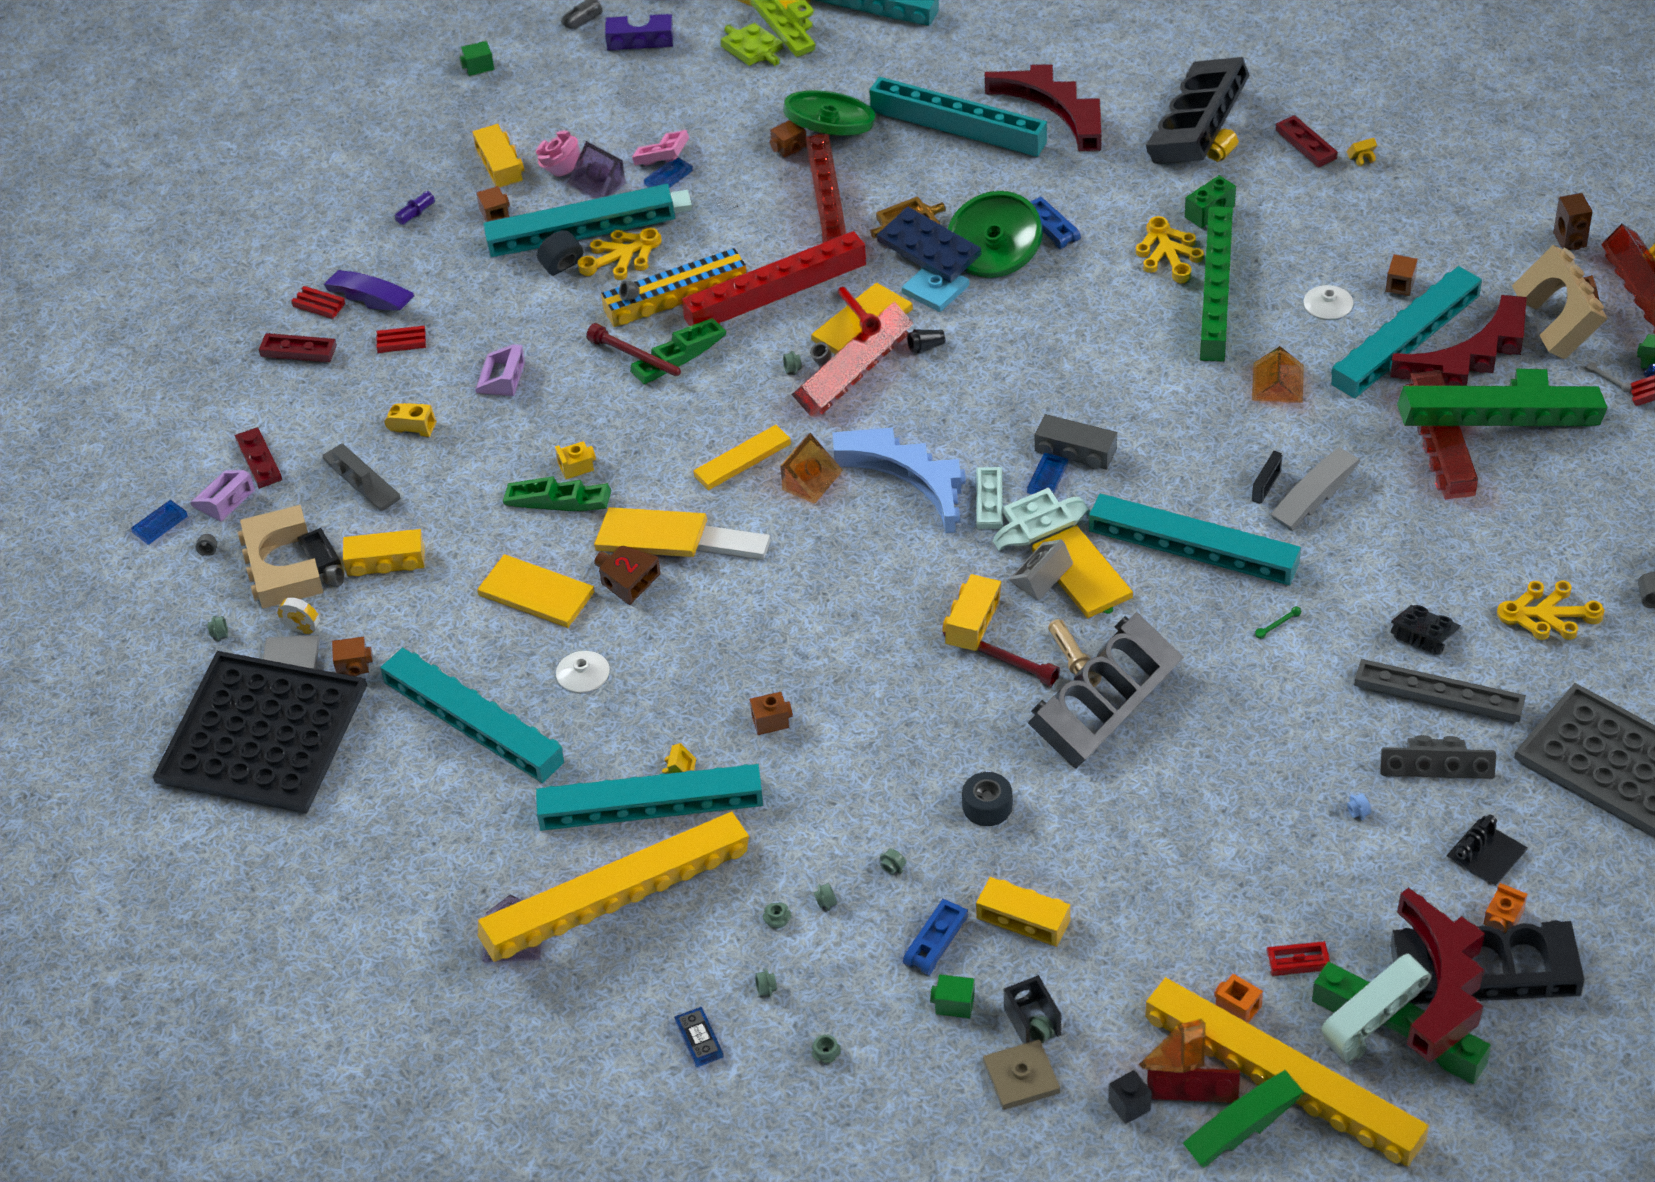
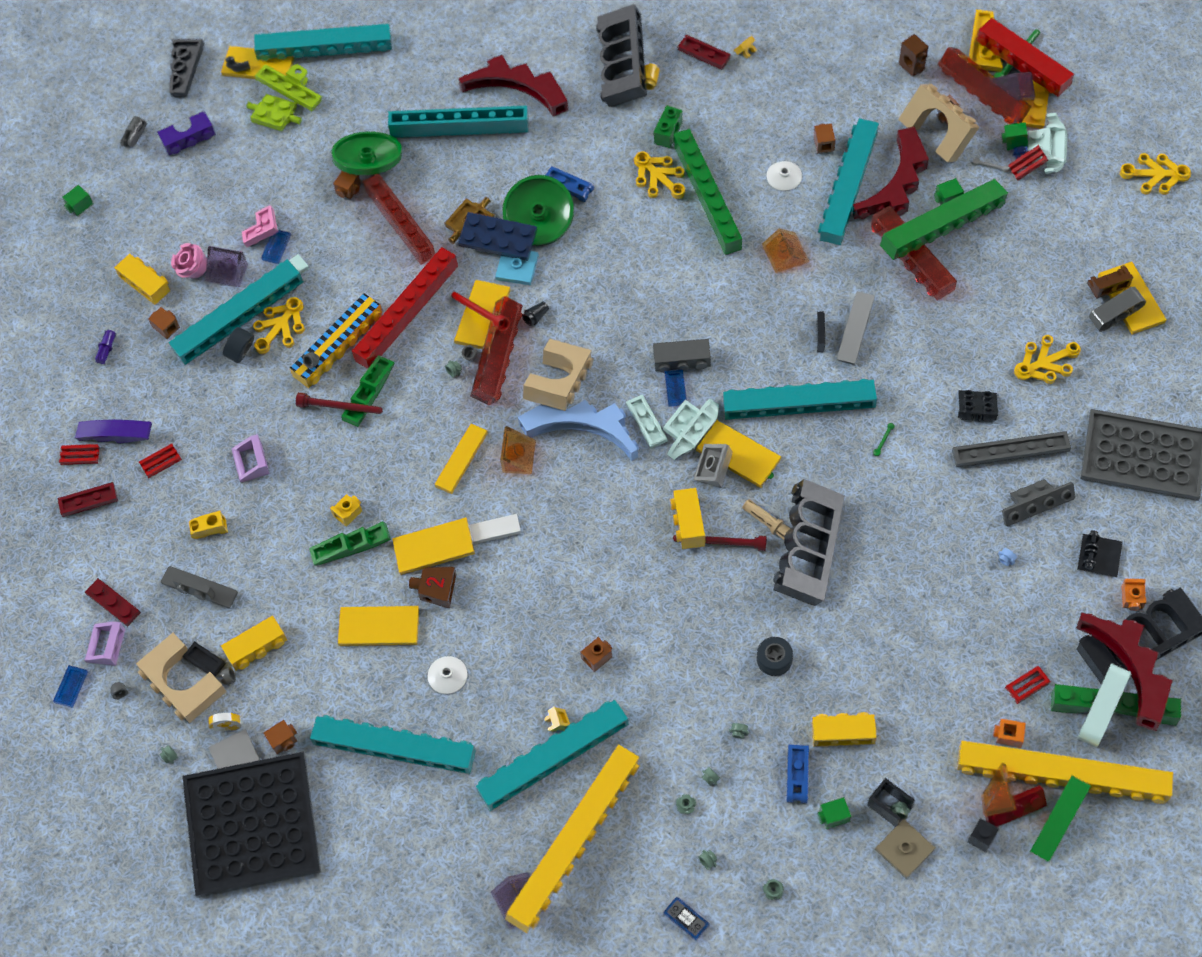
camera: 25 degrees left, 15 degrees up
none -> tan arch [523,339,593,411]

